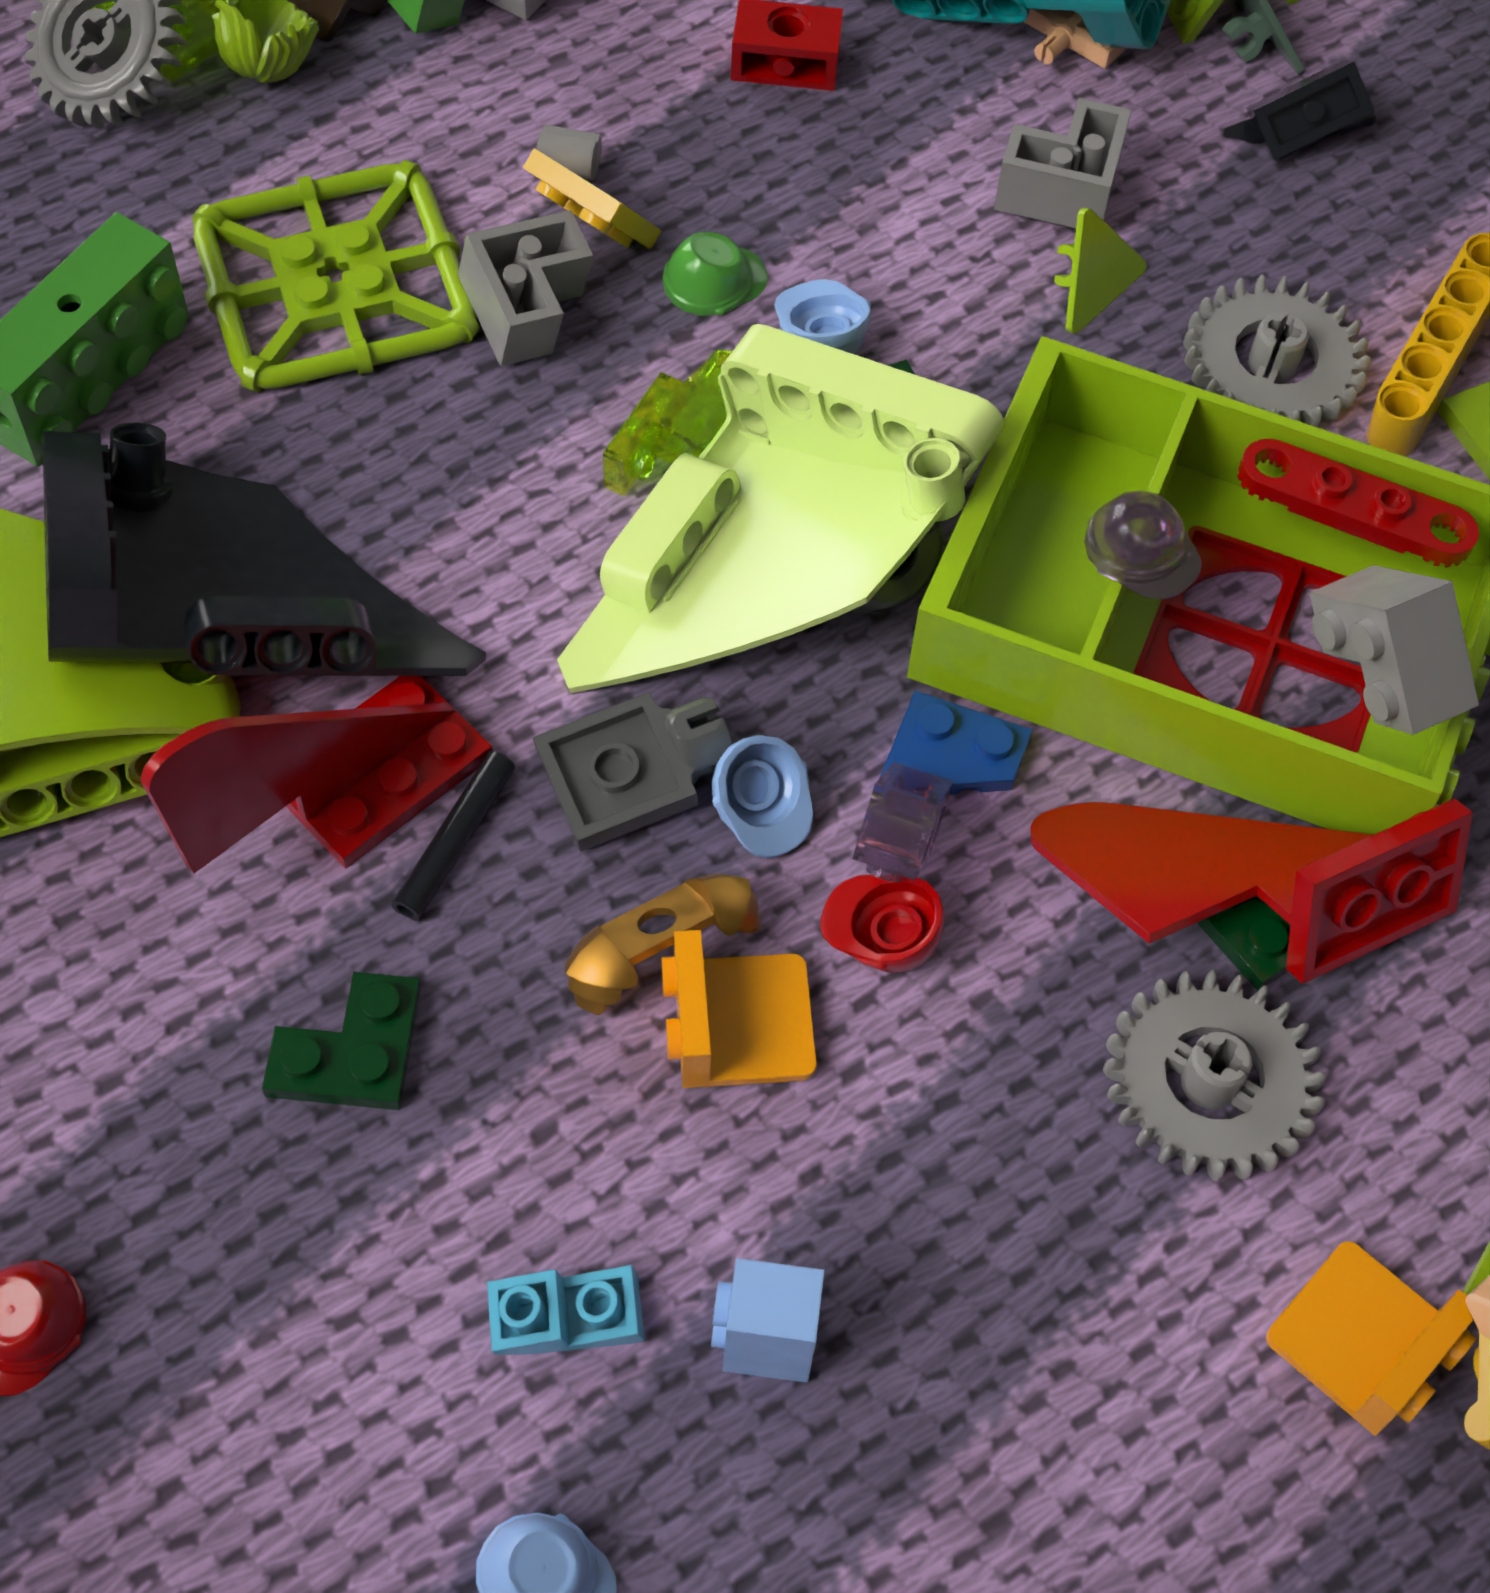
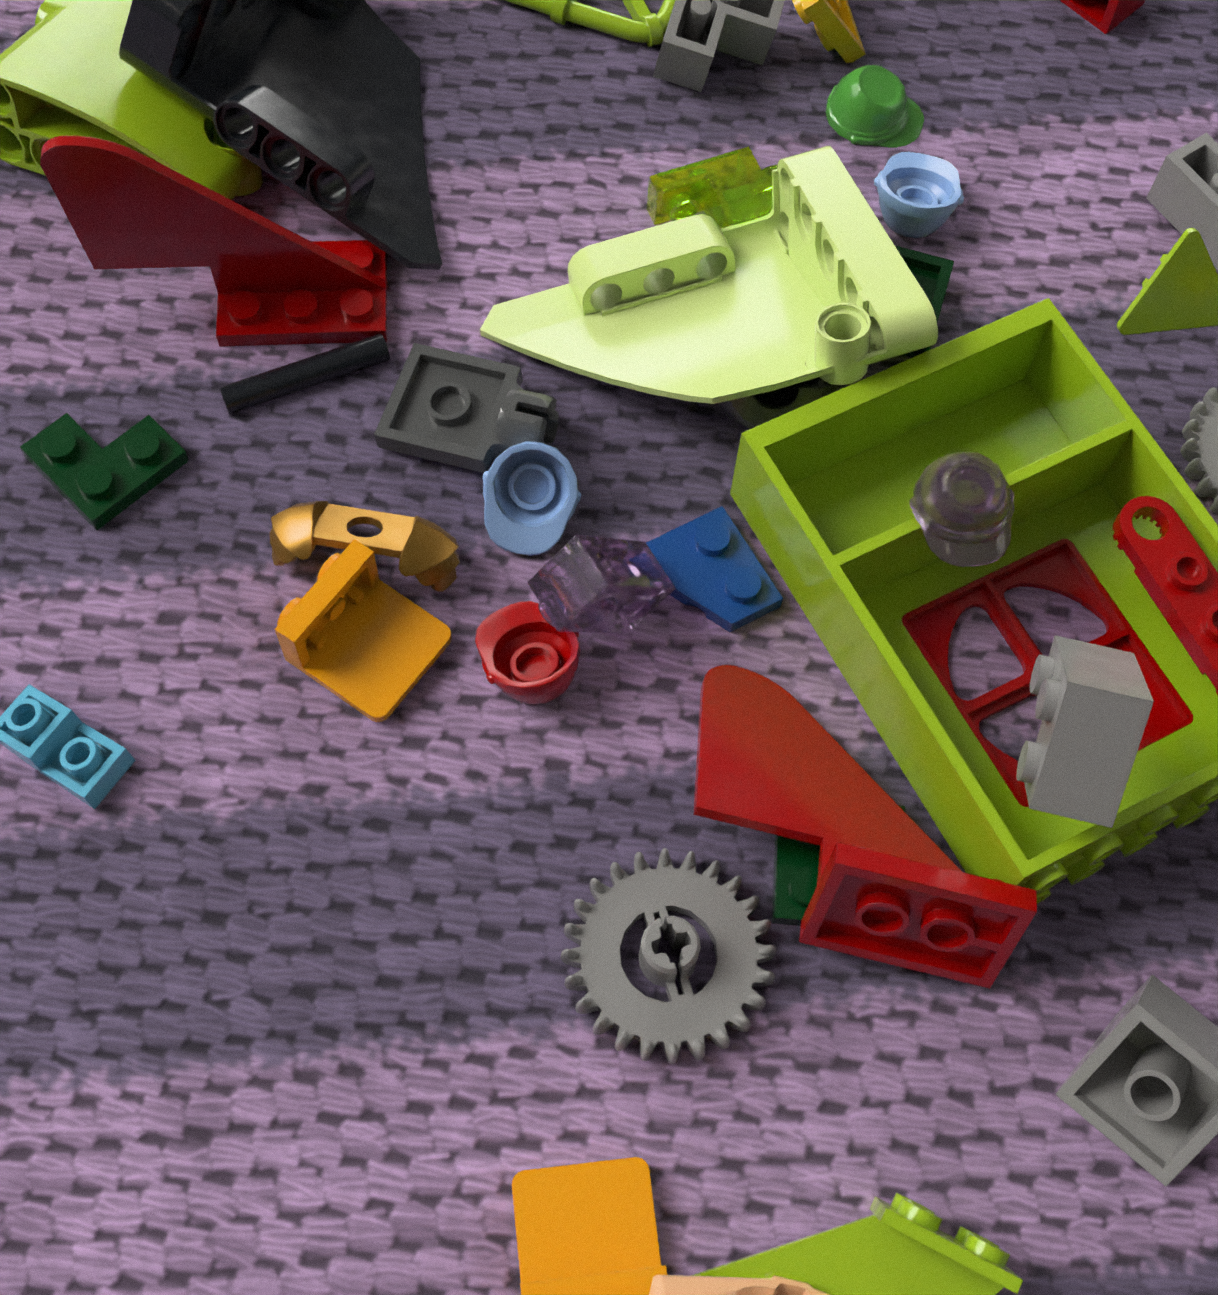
camera: 40 degrees right, 5 degrees up
light blue brick [711,1258,824,1383] -> none

